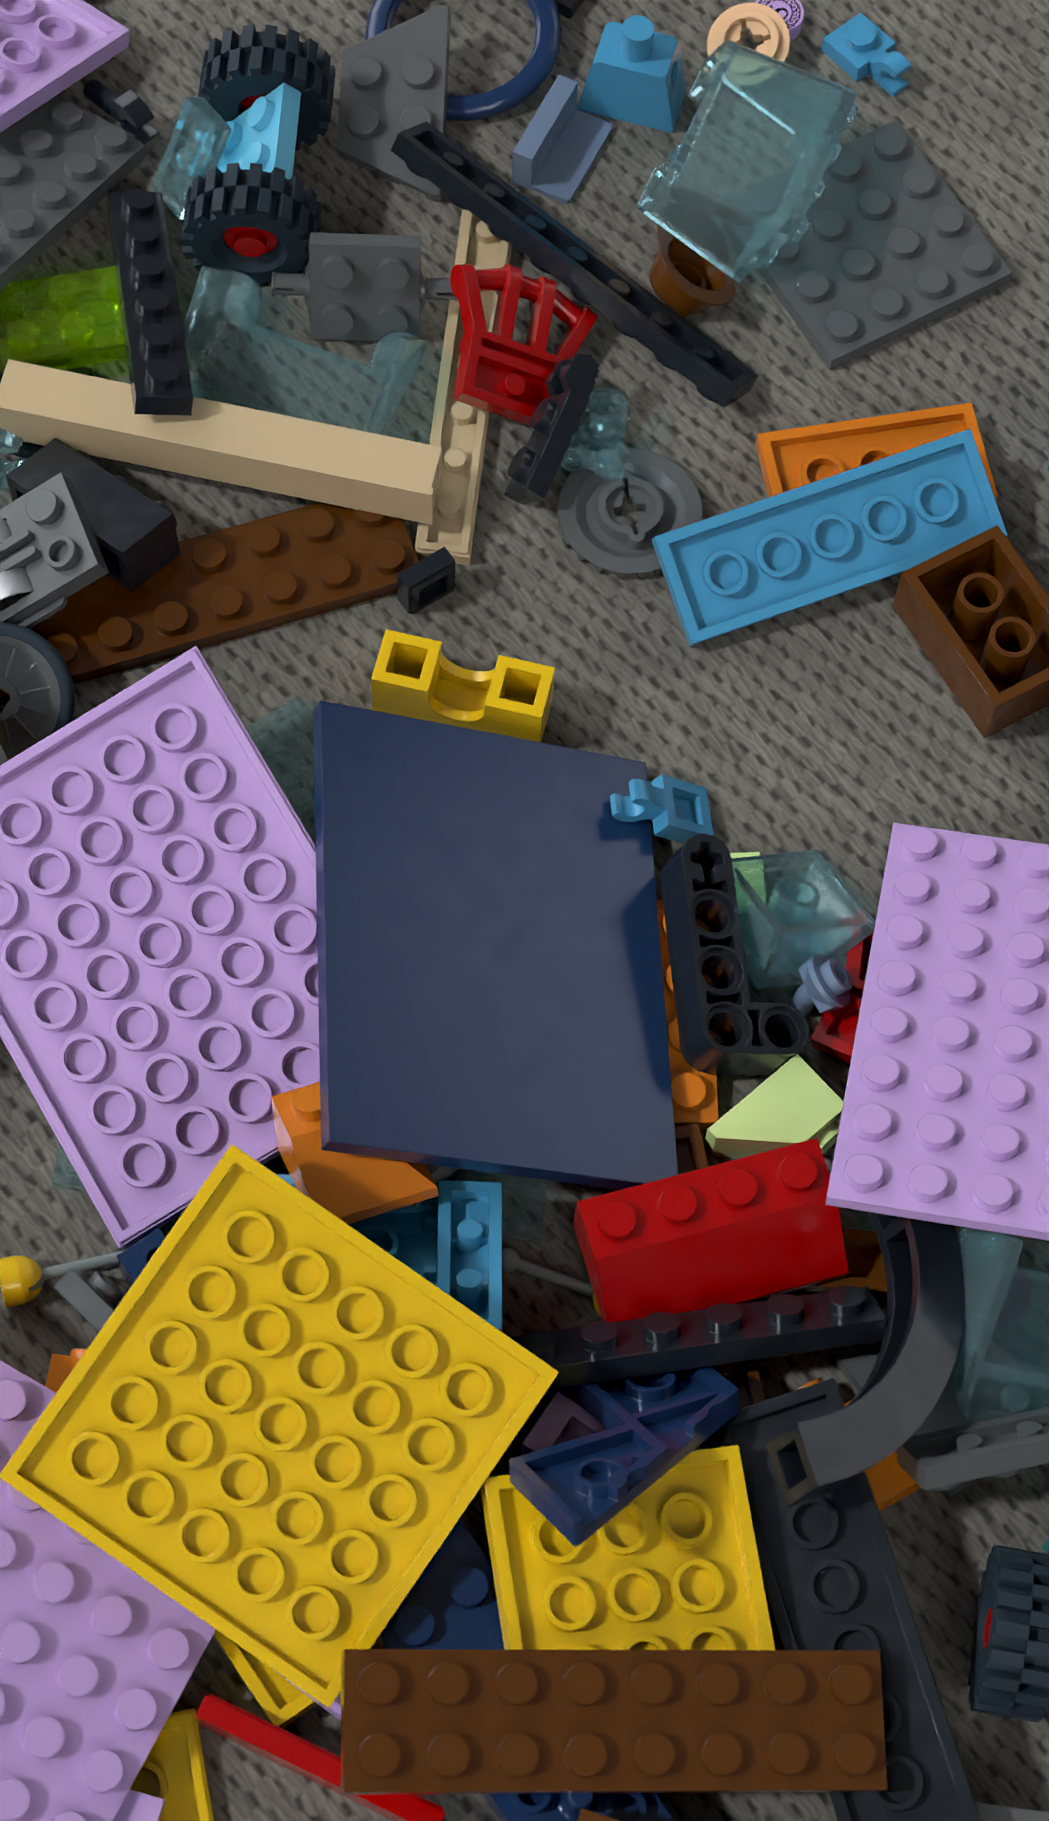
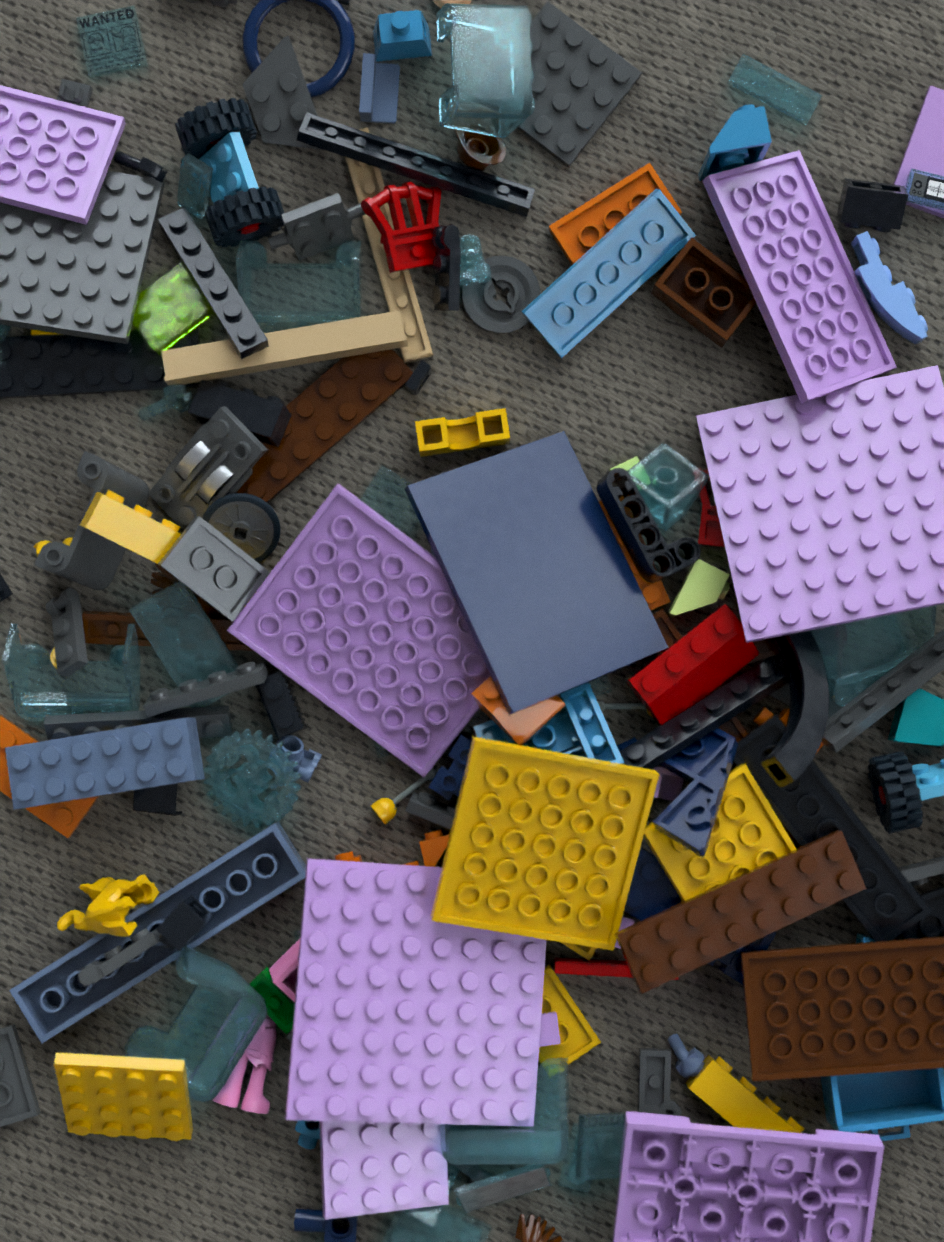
camera: 20 degrees left, 20 degrees up
dark azure plate [610,774,714,844] -> none
sand blue plate [788,953,852,1017] -> none

